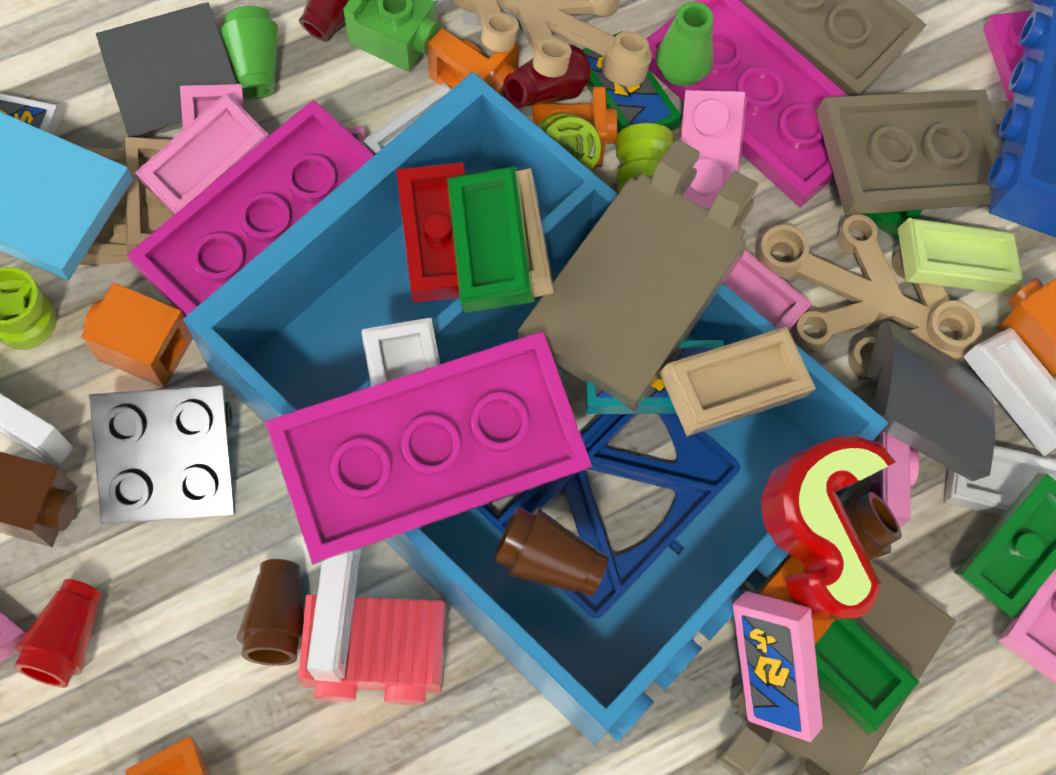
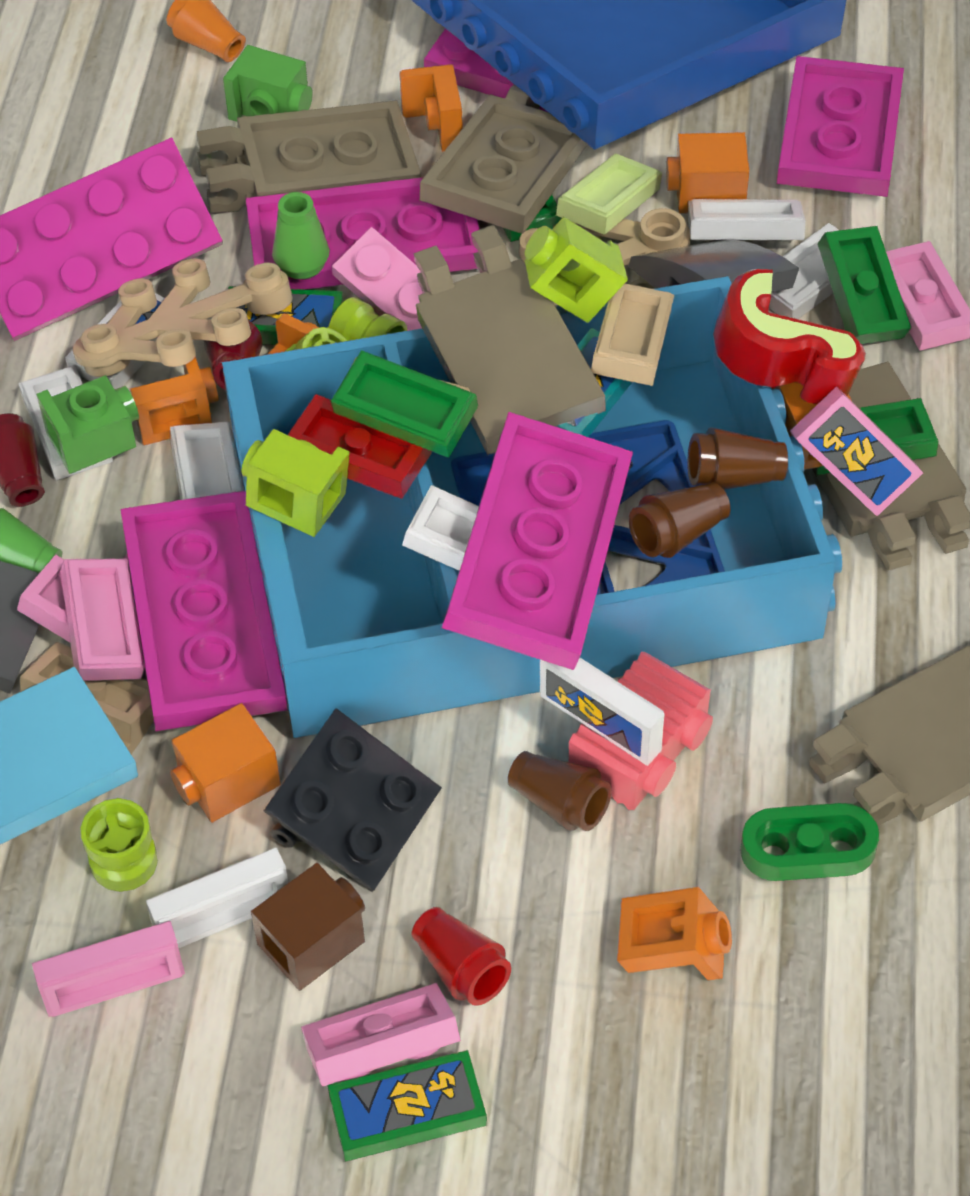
camera: 50 degrees left, 15 degrees down
none -> lime brick [241,429,350,537]
none -> orange bracket [399,64,463,152]
none -> lime brick [525,216,628,323]
none -> reddish brown cone [687,427,788,490]

